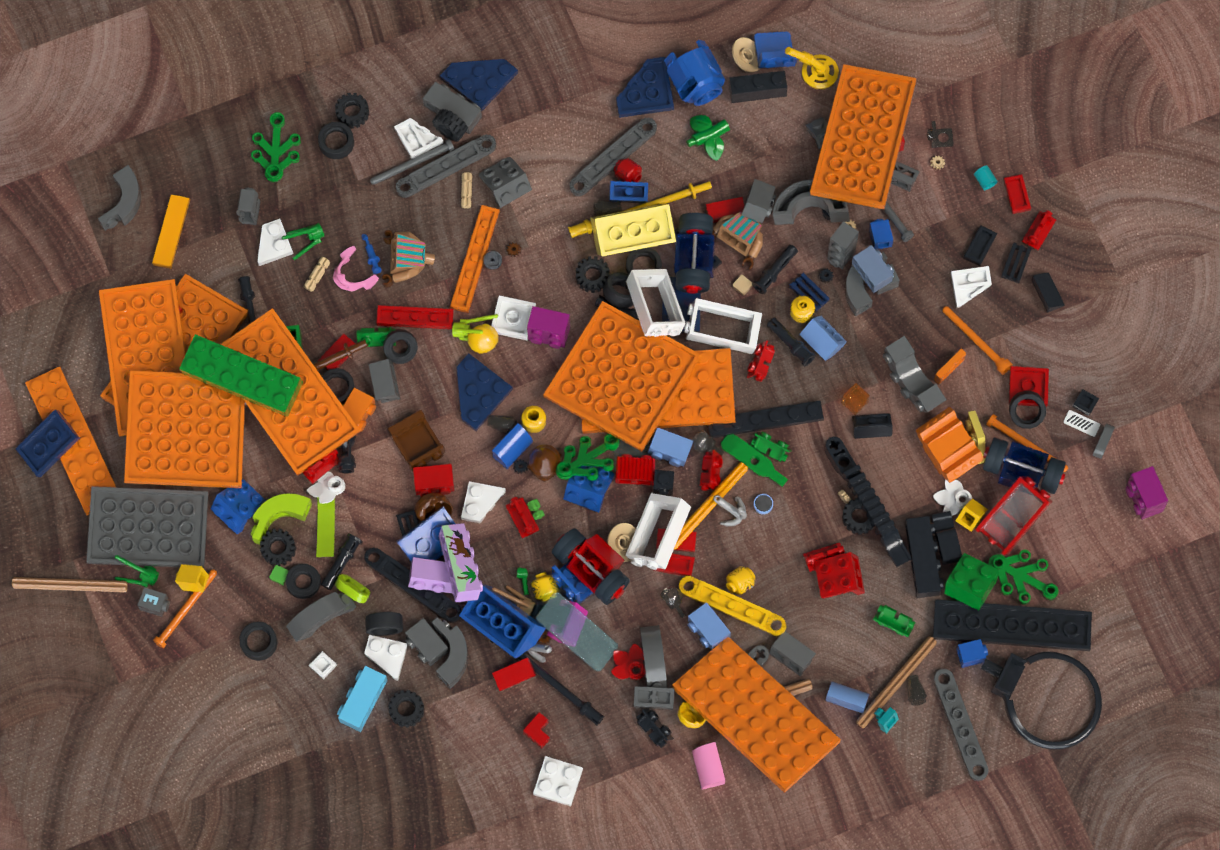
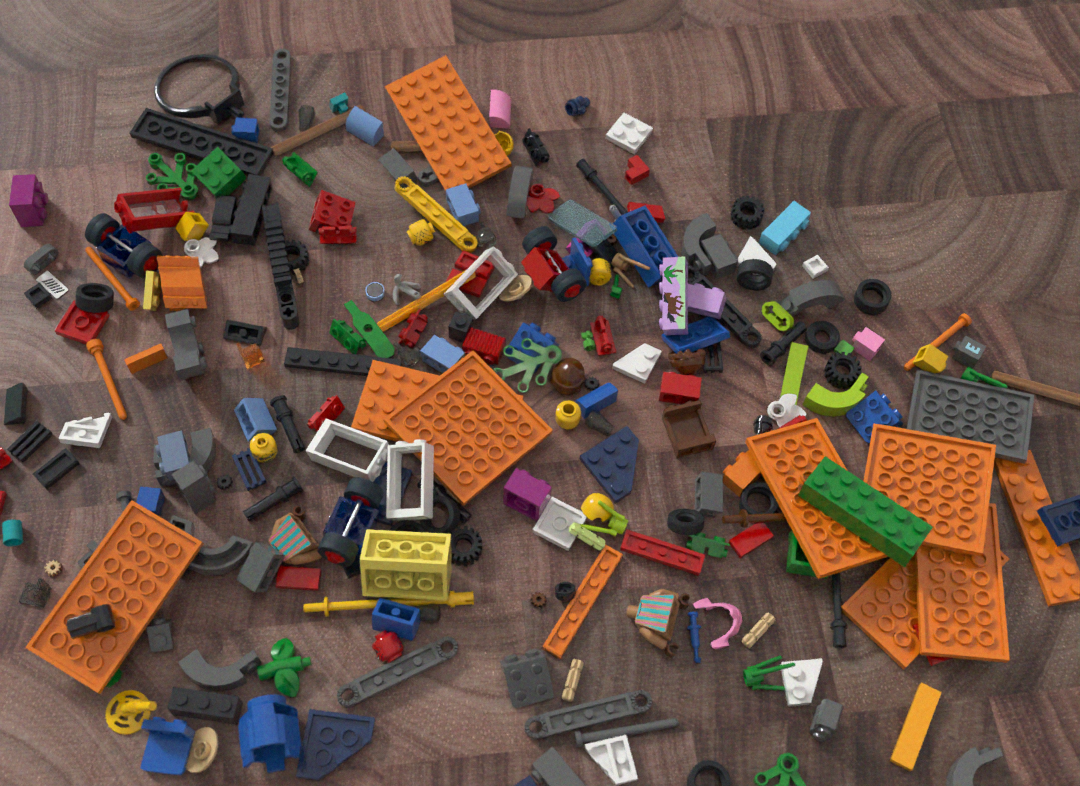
camera: 170 degrees left, 10 degrees down
black tyre [432,109,468,142] -> none
dark grey hinge [634,686,674,710] -> none
tan piece [733,275,752,296] -> none
none -> black piece [66,604,116,639]
none -> dark grey arch [178,649,261,692]
none -> dark blue piece [565,96,590,116]
none -> yellowish green axle [569,522,606,551]
none -> bright pink brick [852,327,885,361]

